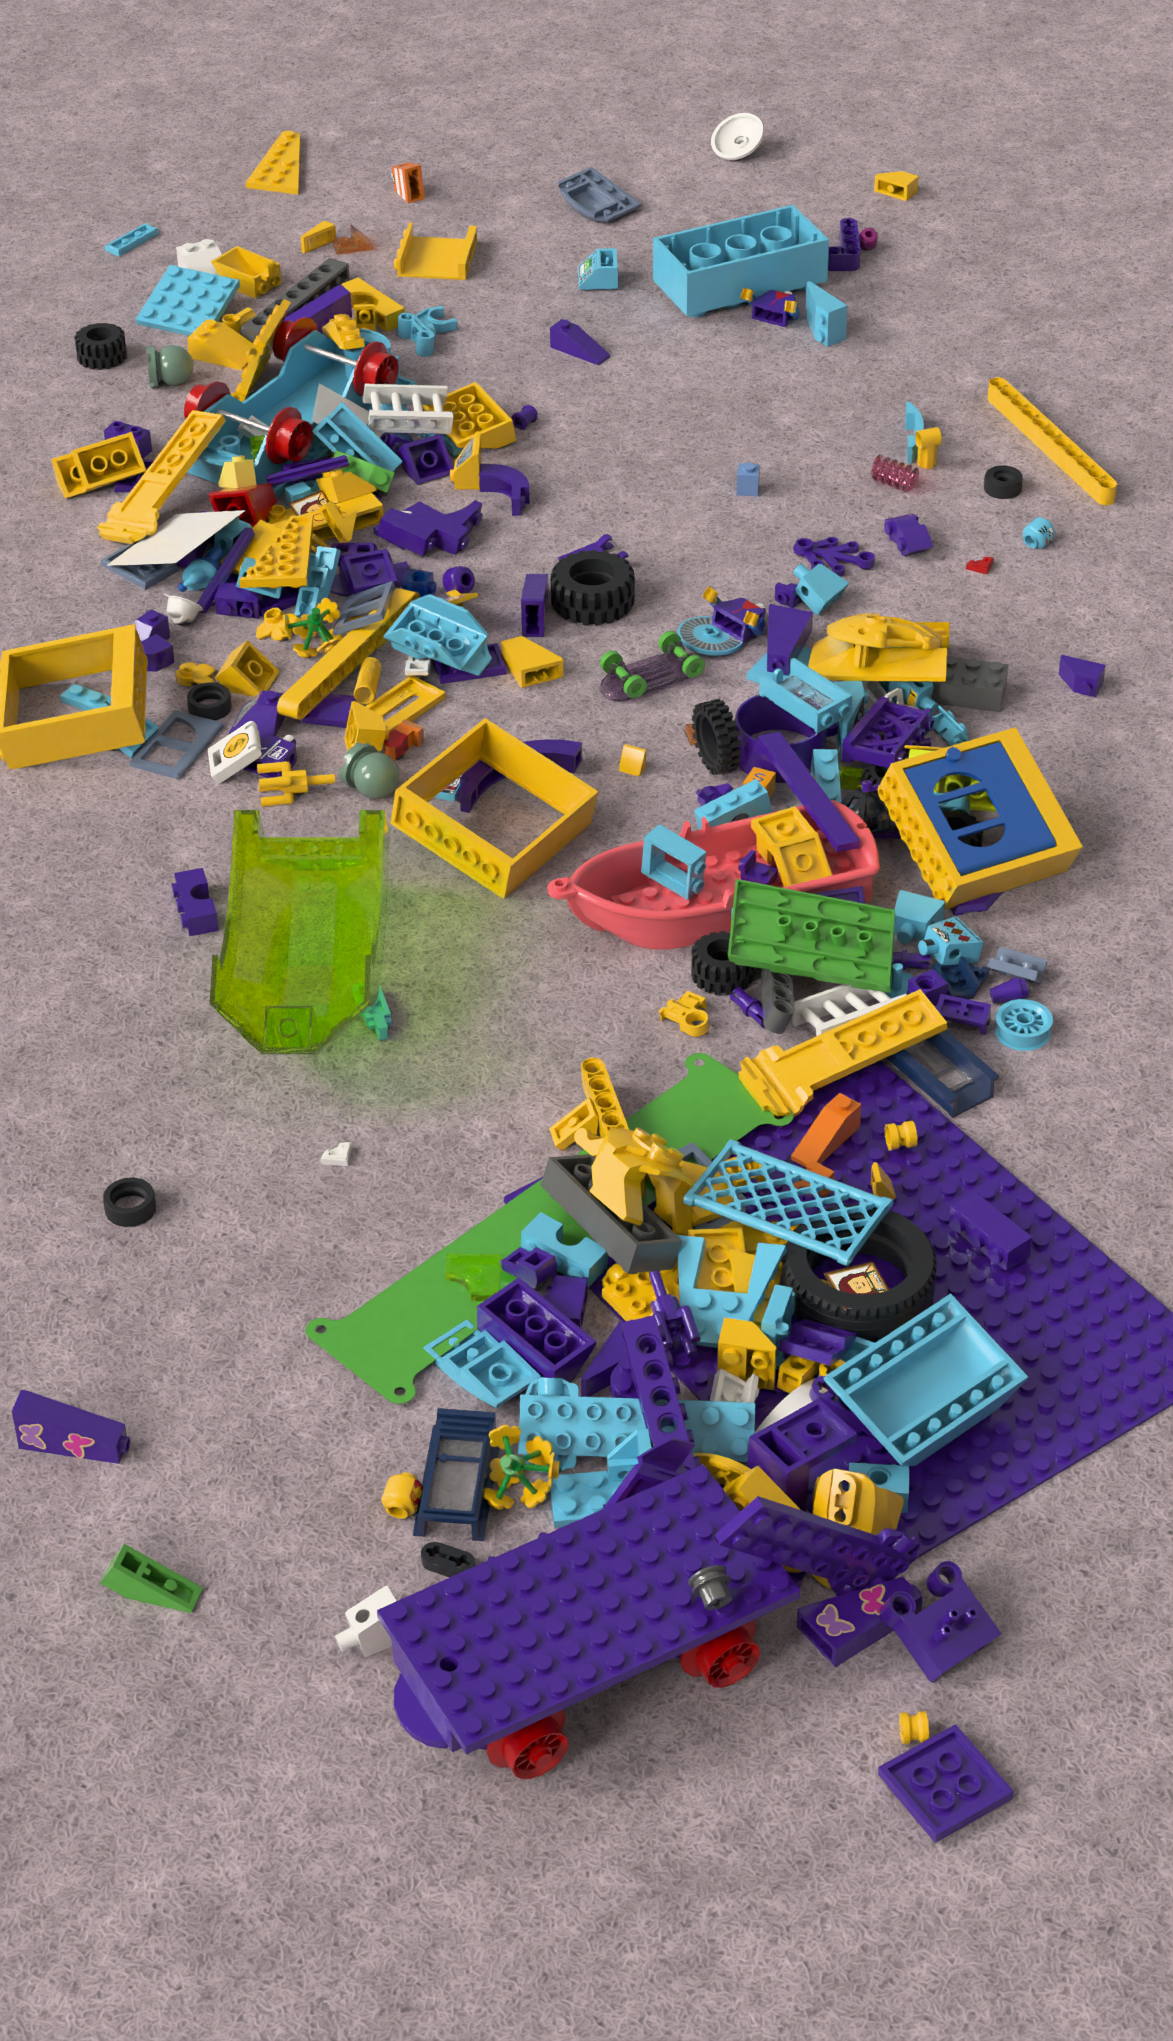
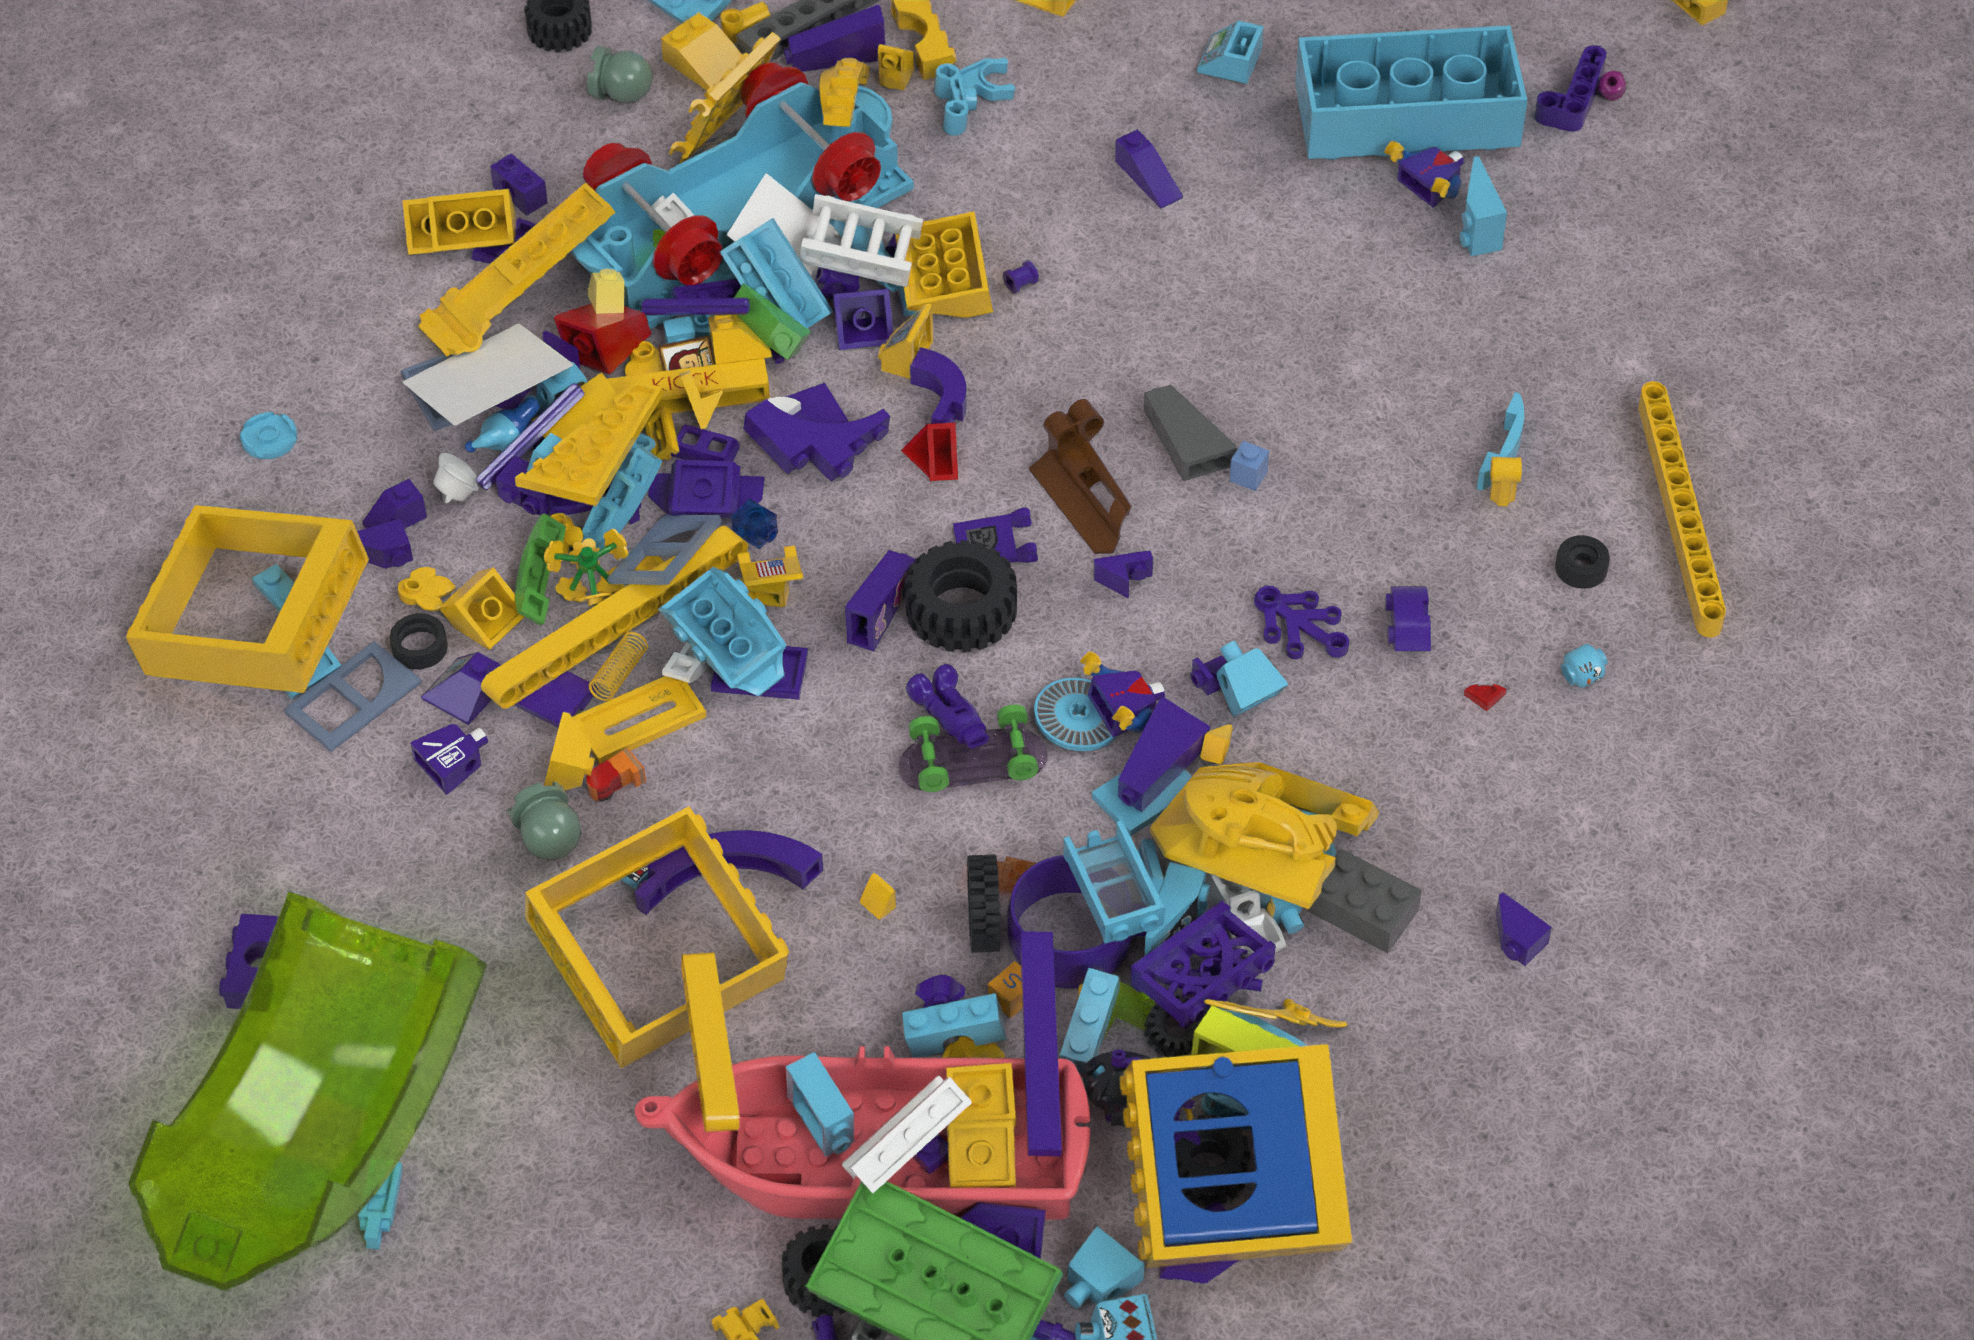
camera: 20 degrees right, 10 degrees up
white container [208,721,262,784] -> none
yellow plant [257,762,335,807] -> none
dark purple head [442,566,475,594] -> none
yellow slope [501,636,564,688] -> none
clear pink piece [871,454,919,492] -> none
medium azure hinge [933,705,969,746] -> none
none -> medium azure tile [240,412,298,459]
none -> bright green slope [515,513,567,626]
none -> yellow beam [681,952,739,1133]
none -> white fence [841,1075,972,1193]
none -> red slope [901,422,958,481]
none -> dark purple piece [906,664,989,748]
none -> reddish brown panel [1029,399,1132,554]
none -> dark purple slope [1093,550,1153,598]
none -> dark grey slope [1144,385,1237,481]
none -> yellow slope [1200,724,1233,764]

